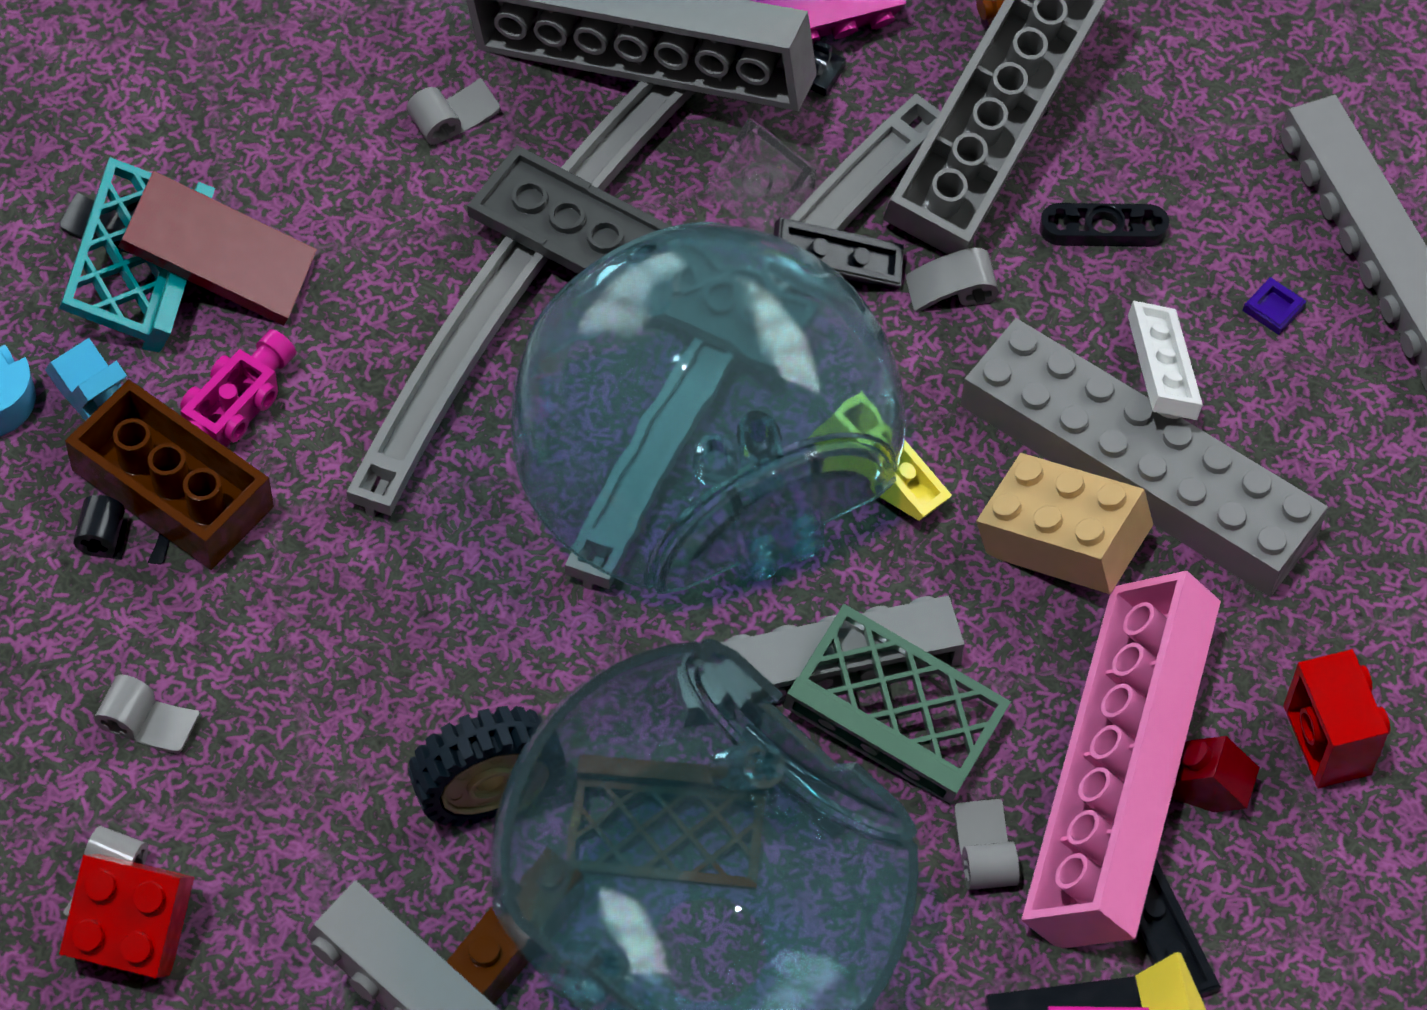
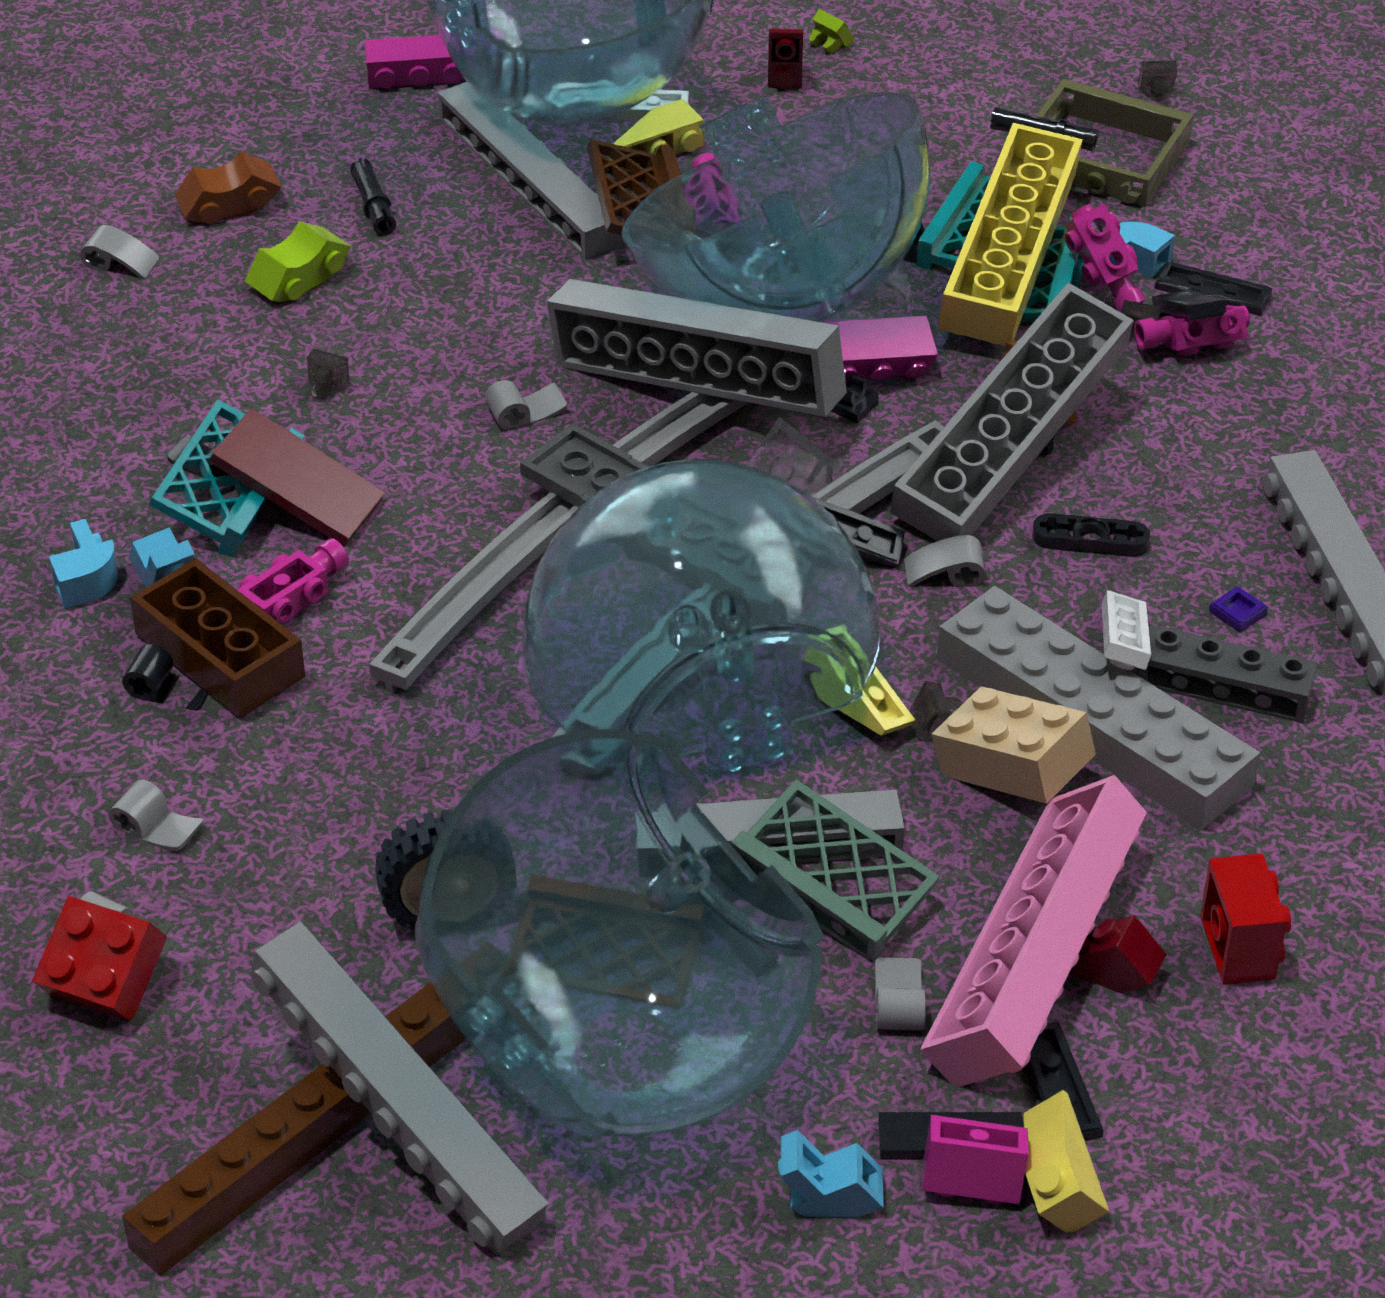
camera: 10 degrees right, 15 degrees down
none -> clear smoke tile [306,348,350,399]
none -> clear smoke tile [909,681,961,741]
none -> dark grey brick [1138,625,1318,723]

